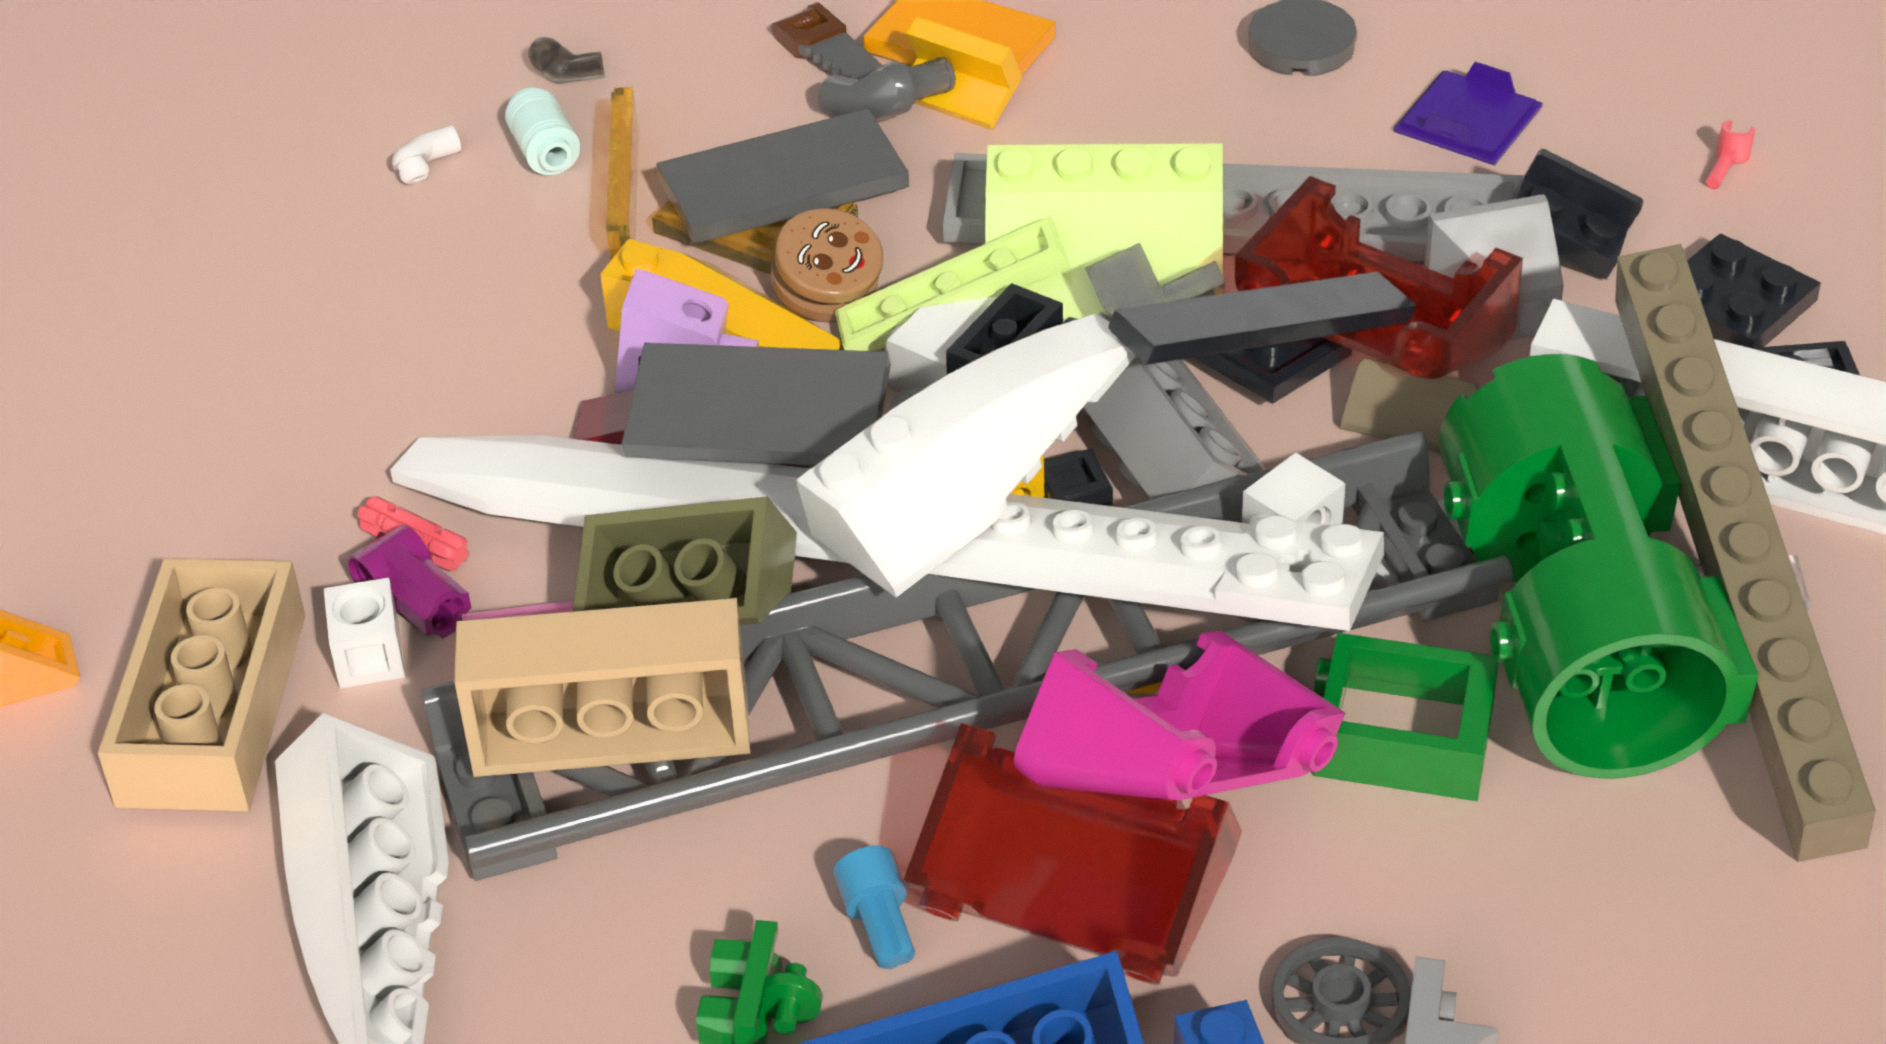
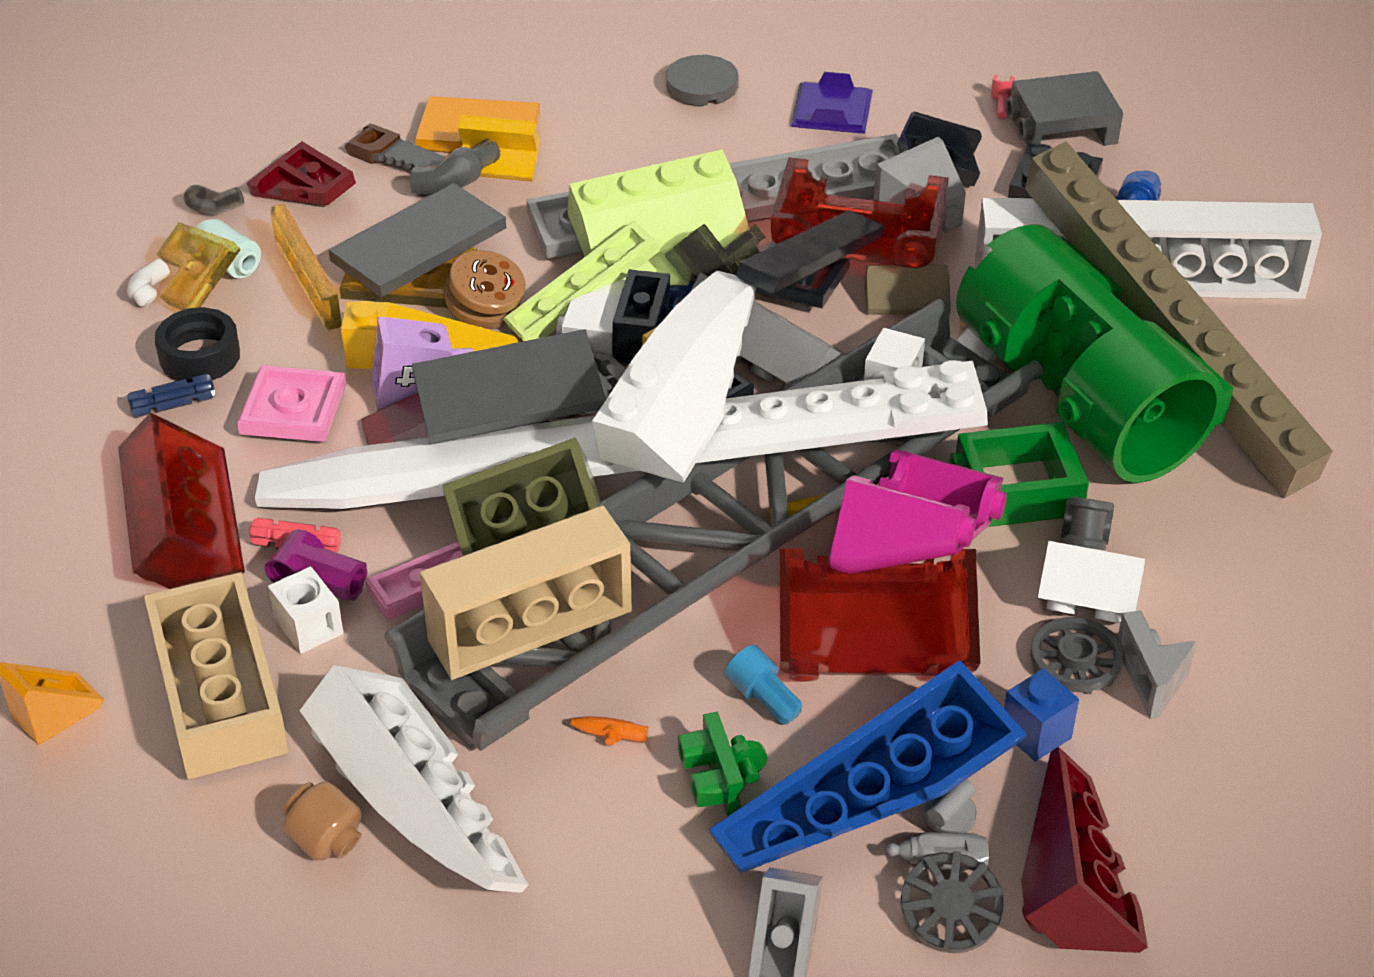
camera: 25 degrees left, 0 degrees up
none -> clear red slope [118,412,245,589]
none -> dark blue axle [128,374,215,417]
none -> black tyre [155,307,240,383]
none -> clear yellow tile [157,222,241,310]
none -> bright pink plate [237,366,346,442]
none -> dark red wing [247,141,356,205]
none -> medium nougat head [282,782,362,861]
none -> orange helmet [571,716,648,746]
none -> dark grey panel [1006,71,1123,146]
none -> white slope [1038,541,1146,623]
none -> dark grey piece [1061,496,1114,550]
none -> blue arm [1117,170,1161,201]

